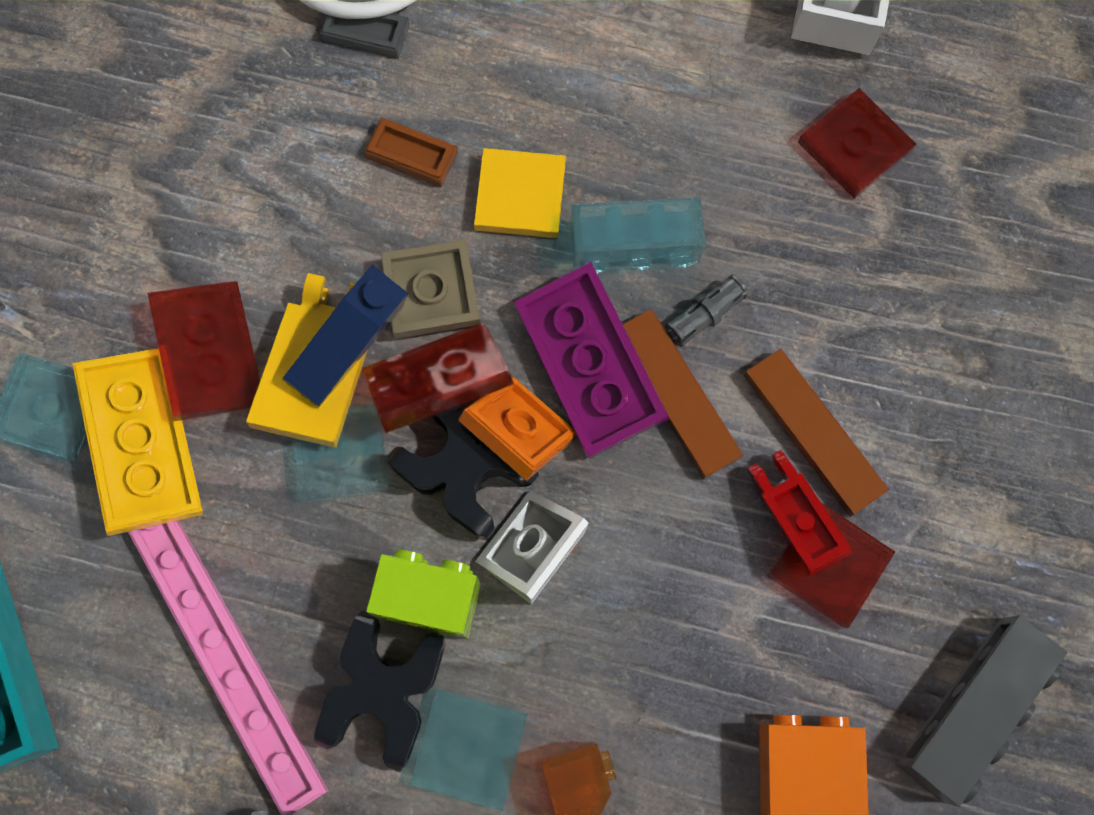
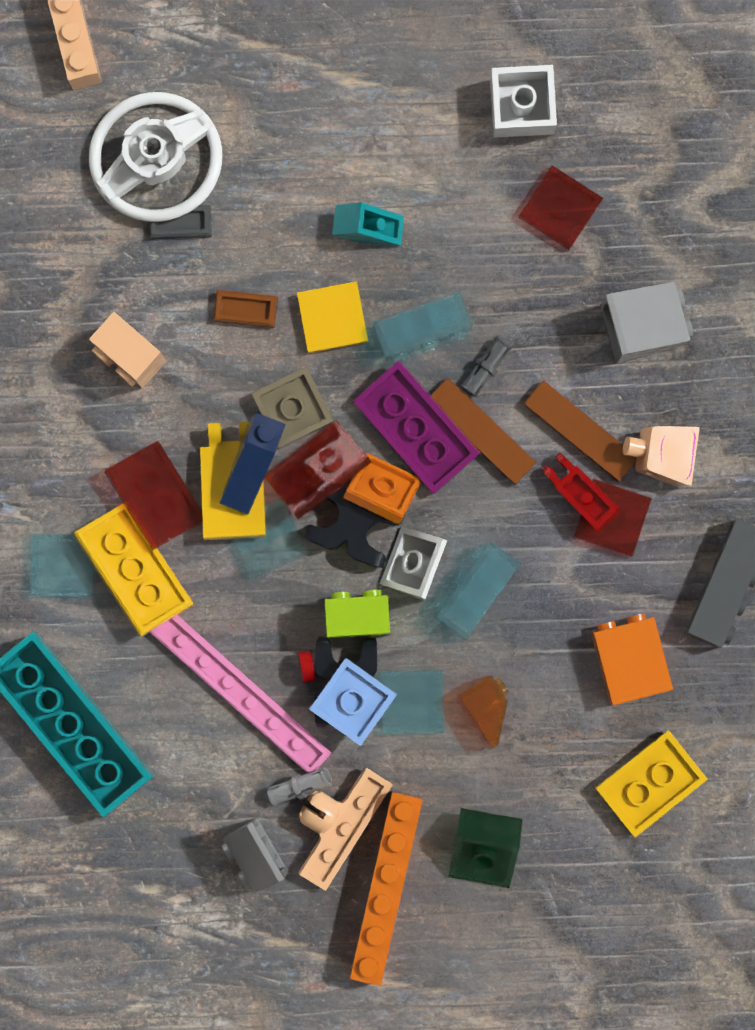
camera: 10 degrees left, 10 degrees up
none -> light nougat brick [89,312,167,389]
none -> red tile [298,651,315,683]
none -> light blue plate [309,658,397,746]
none -> teal slope [332,202,404,246]
none -> clear light blue brick [435,542,521,640]
none -> light grey slope [600,282,693,364]
none -> light nougat torso [623,426,699,487]

